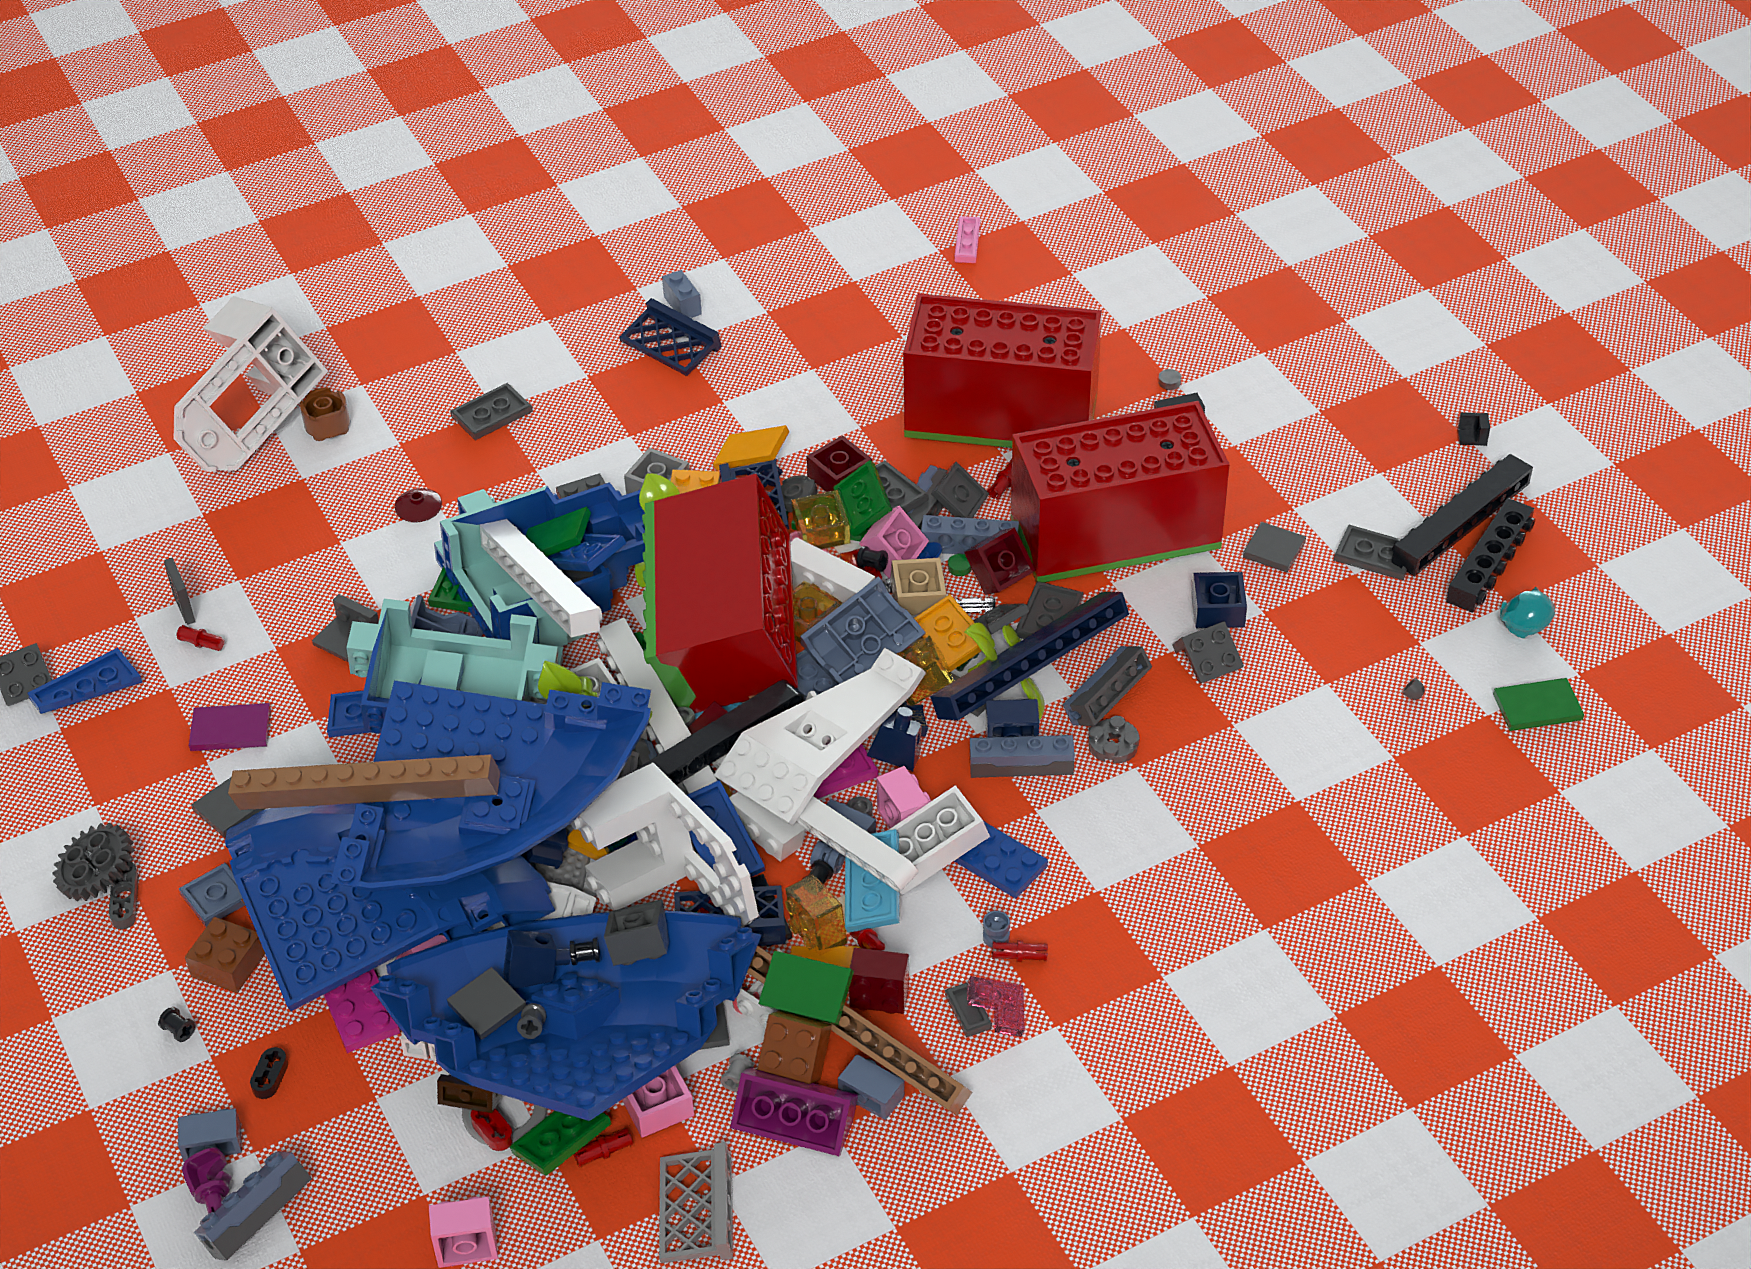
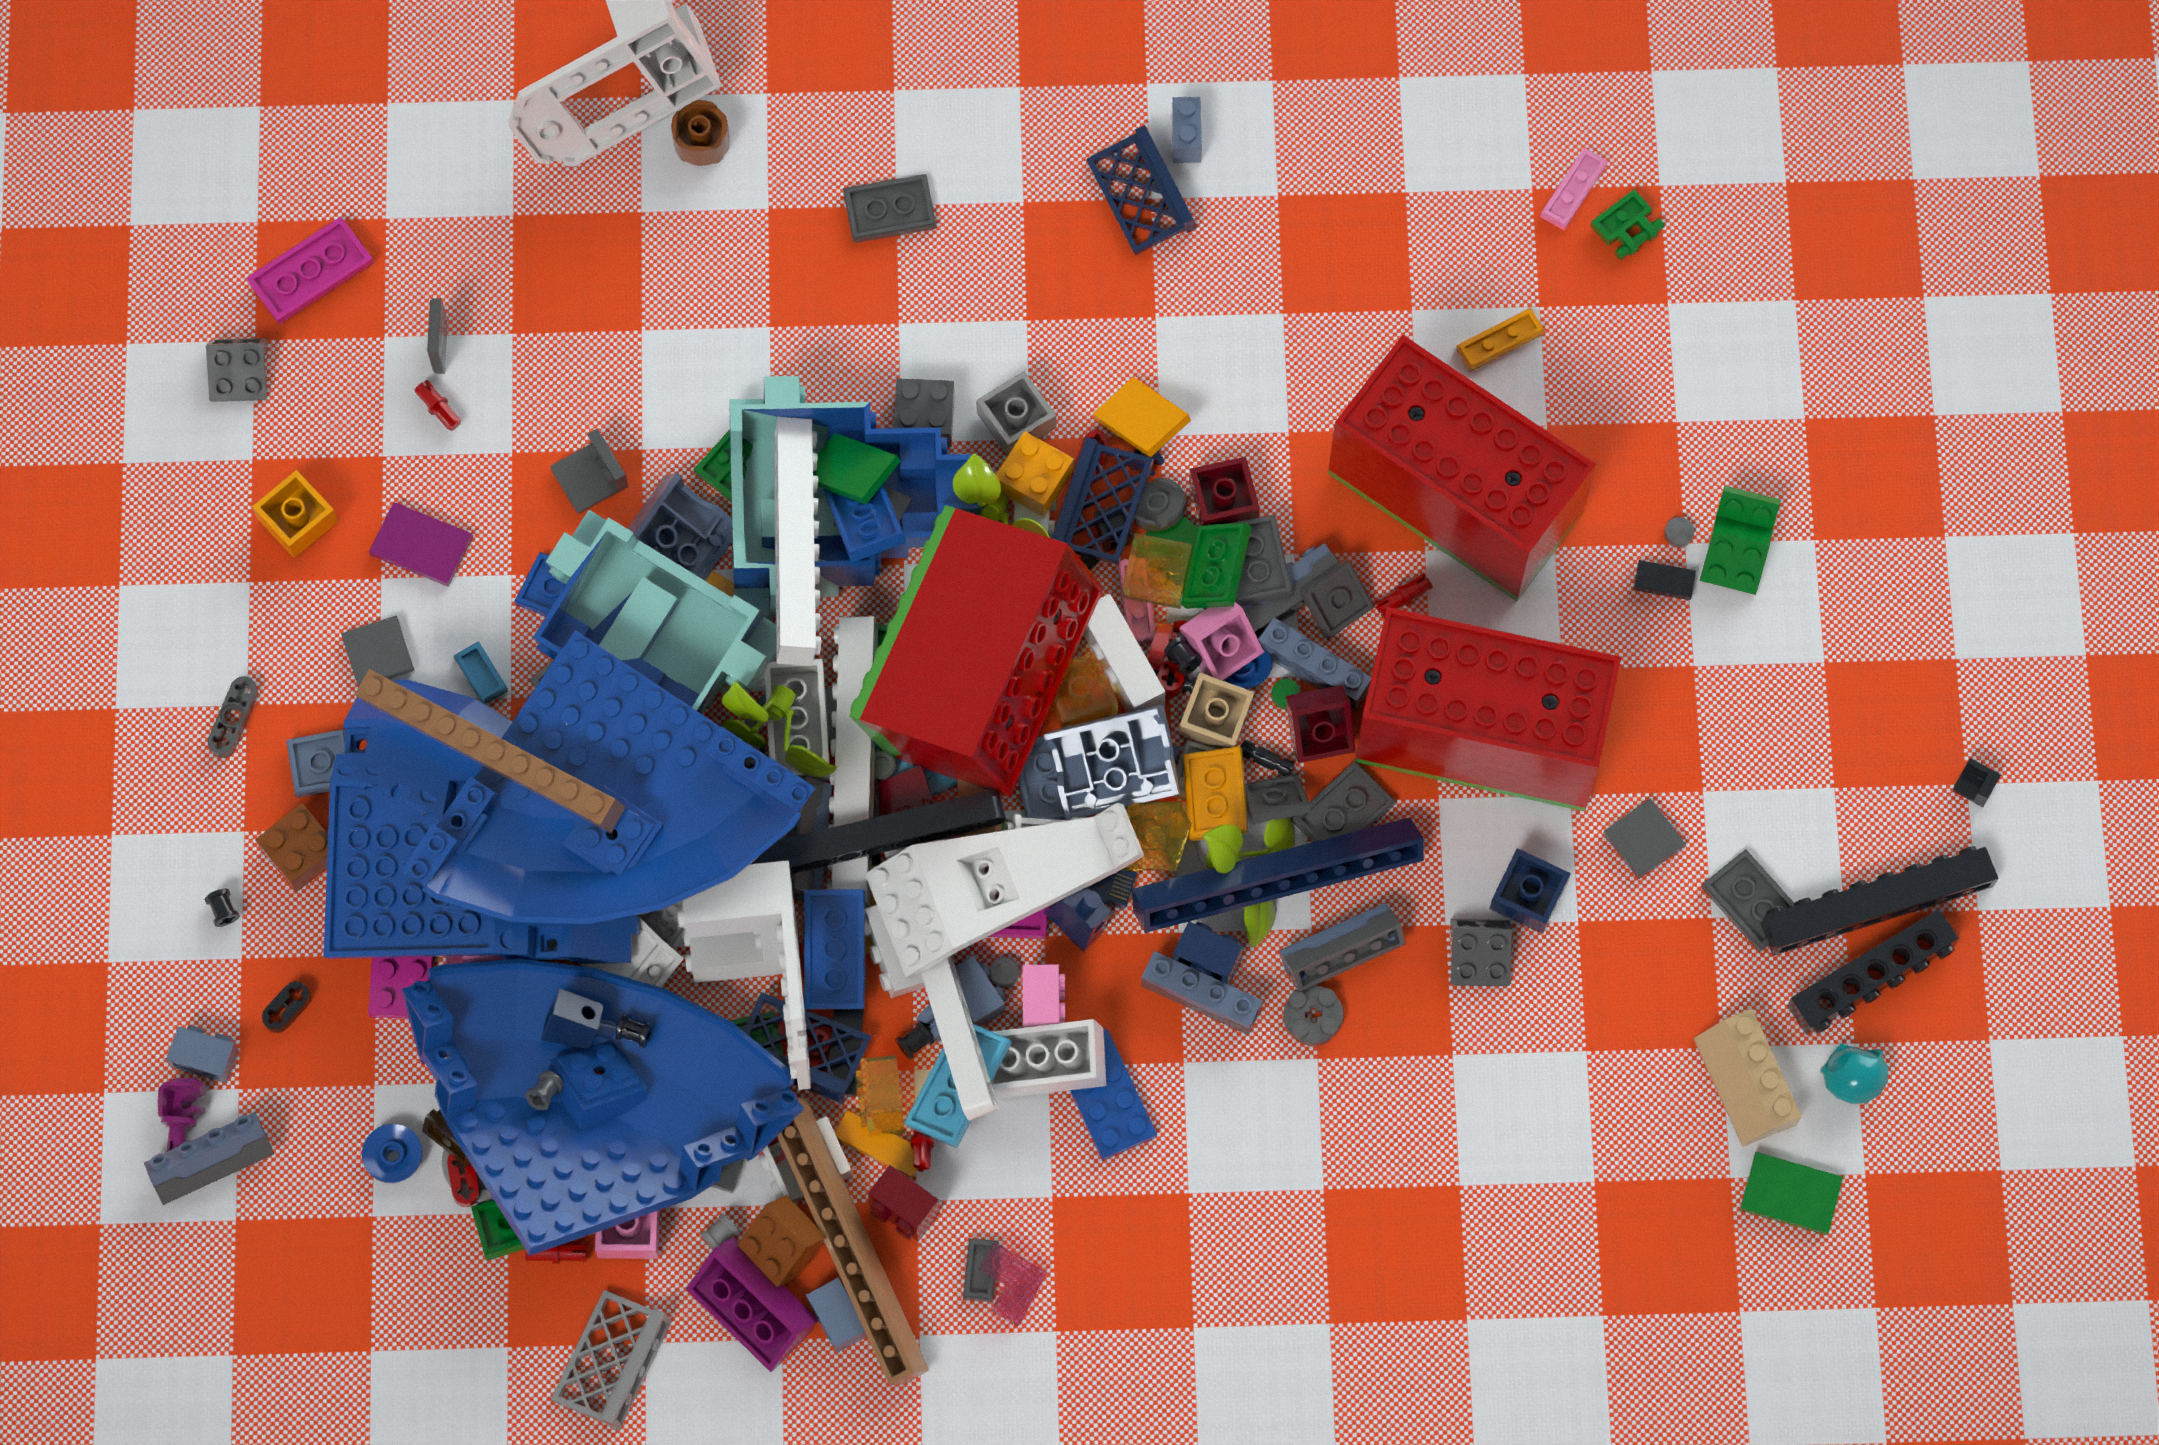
camera: 25 degrees right, 25 degrees up
blue wing [27,647,143,714] -> none
dark grey gear [52,823,135,901] -> none
dark red dish [395,488,442,522] -> none
bright pink brick [429,1196,498,1268] -> none
dark grey tile [447,967,526,1040] -> none
dark grey slope [604,899,669,966] -> none
green tile [758,950,854,1025] -> none
sand blue wheel [983,911,1010,948] -> none
red pin [992,940,1048,962] -> none
dark grey hinge [1402,678,1425,700] -> none
none -> dark pink plate [246,217,374,325]
none -> light orange brick [252,470,338,558]
none -> blue dish [362,1124,423,1183]
none -> green plate [1590,189,1665,260]
none -> tan slope [1693,1009,1802,1147]
none -> green bracket [1699,485,1781,595]

